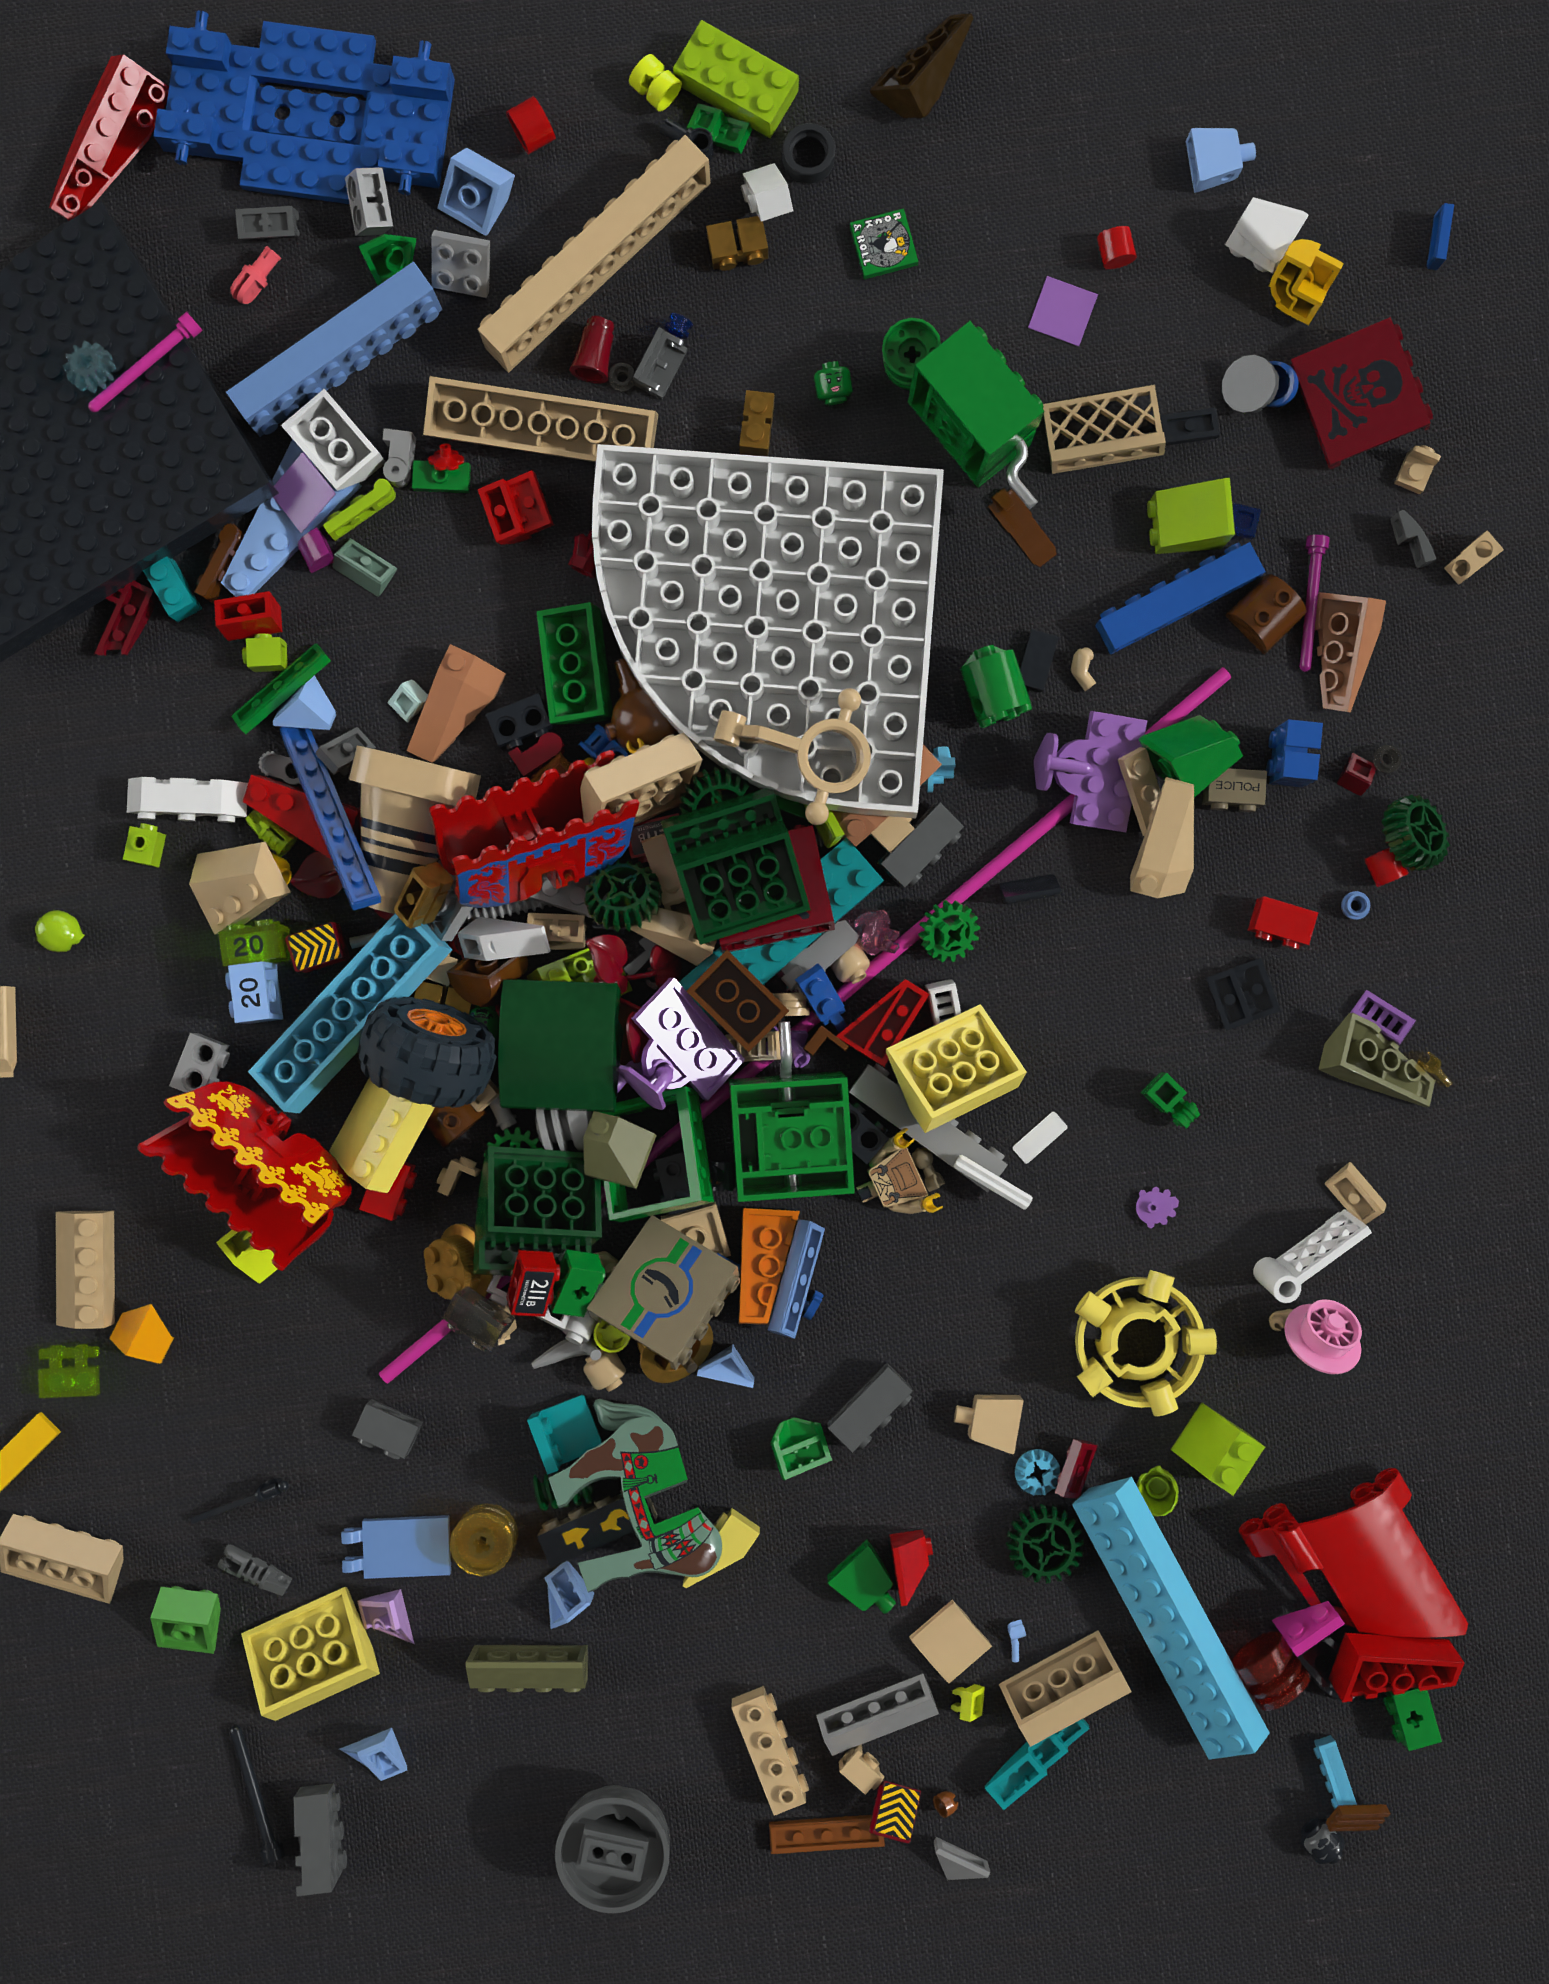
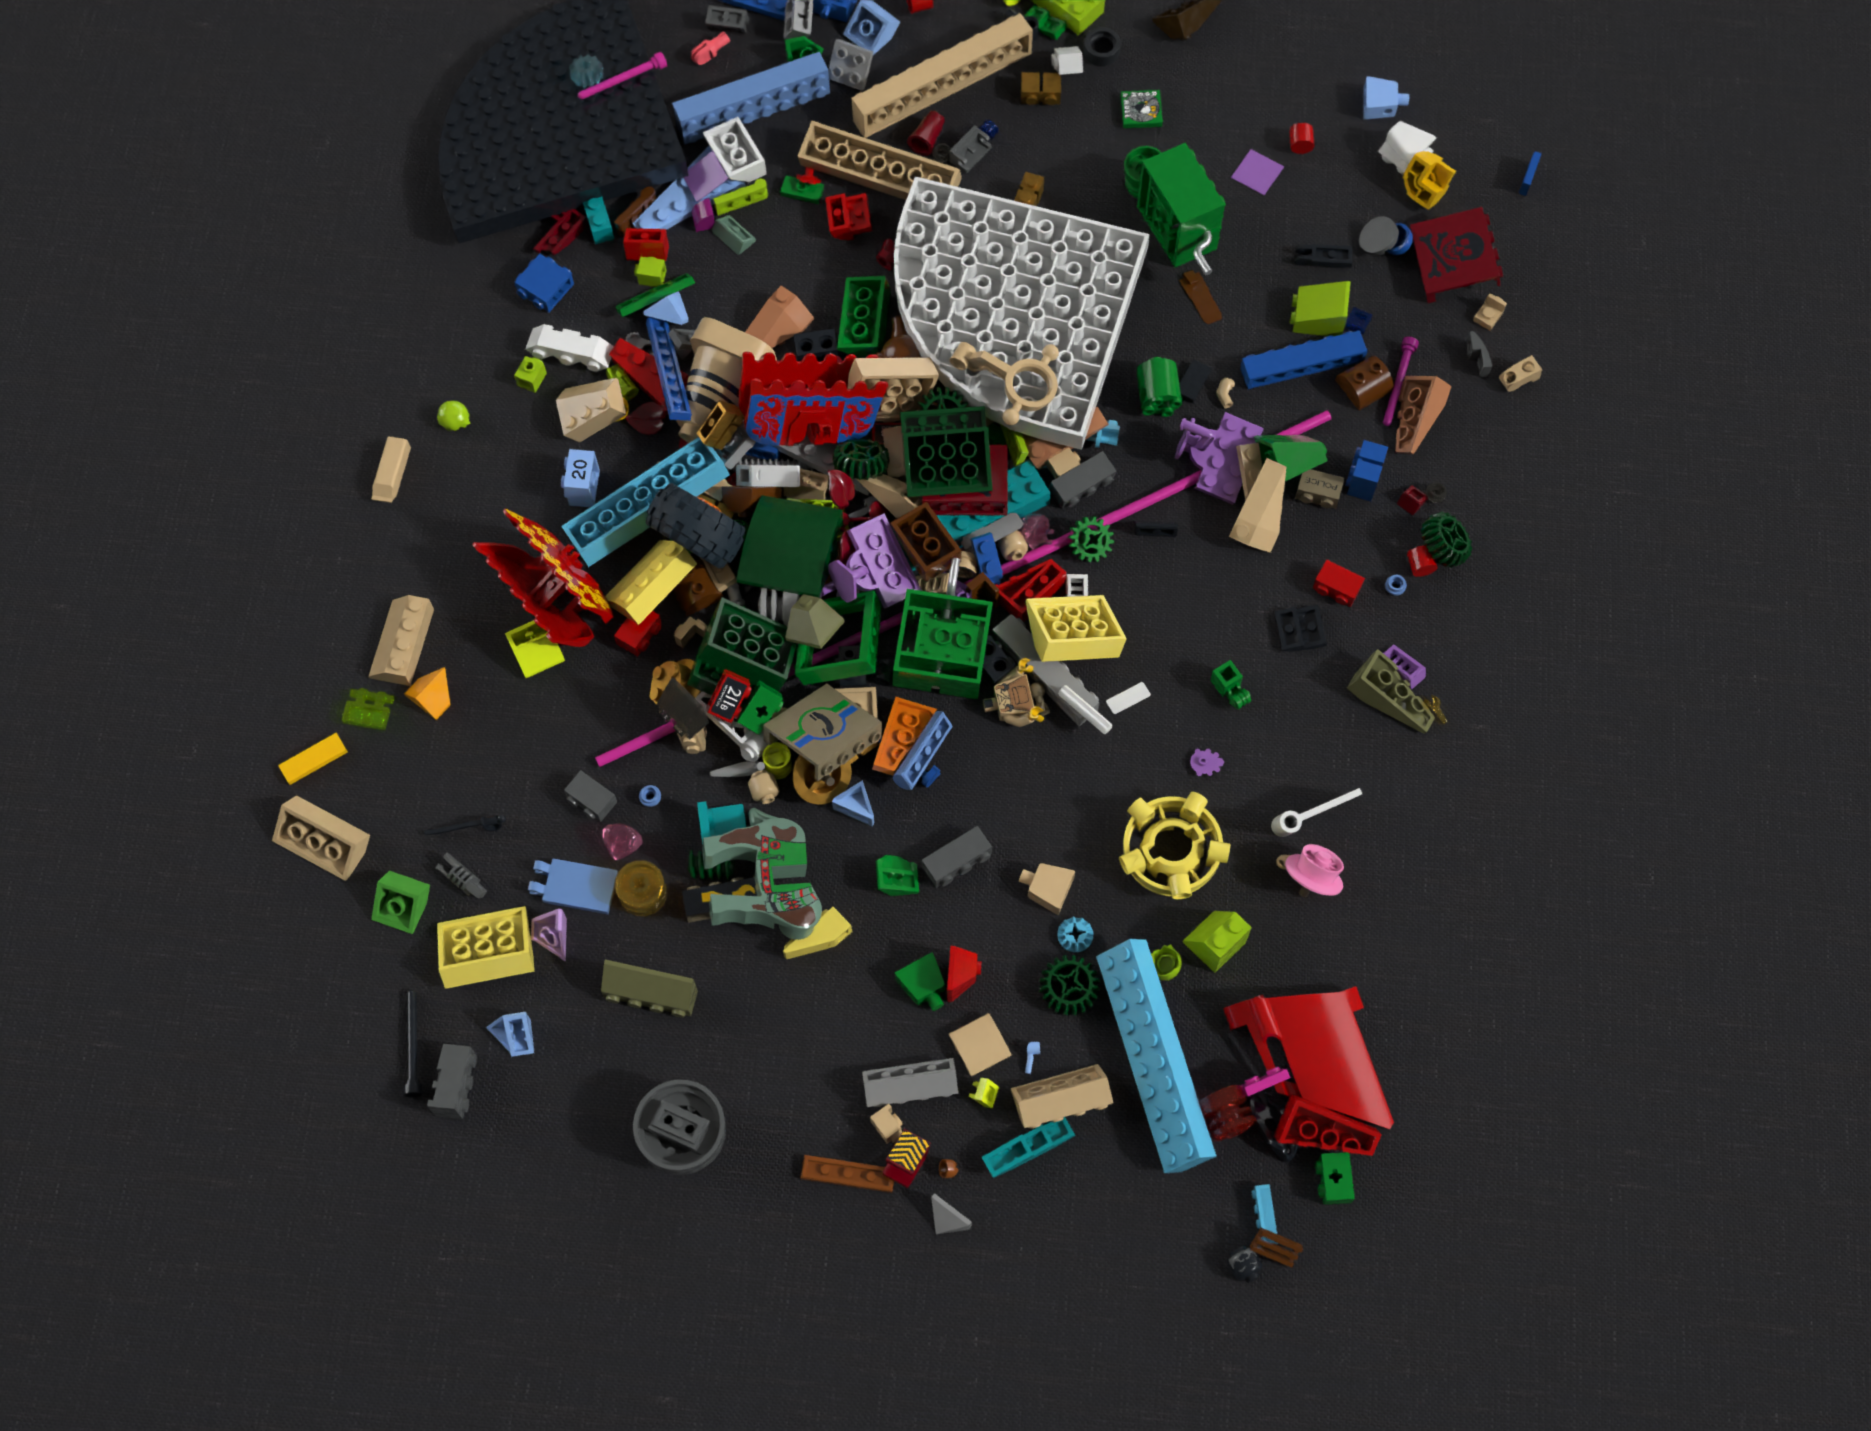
camera: 15 degrees right, 20 degrees down
light grey brick [169,1033,230,1093] -> none
clear neon green brick [218,919,292,967] -> none
piece [285,922,351,973] -> none
light grey leg [383,429,416,488] -> none
light aqua slope [387,680,428,722] -> none
light blue slope [544,1561,594,1629] -> none
tan brick [731,1686,809,1816] -> none
green head [814,361,853,405] -> none
tan fence [1043,385,1166,474] -> none
dark red plate [1055,1439,1098,1499] -> none
tan slope [1325,1162,1386,1224] -> none
none -> blue brick [515,254,574,312]
none -> clear pink piece [602,823,643,861]
none -> medium blue plate [639,785,661,807]

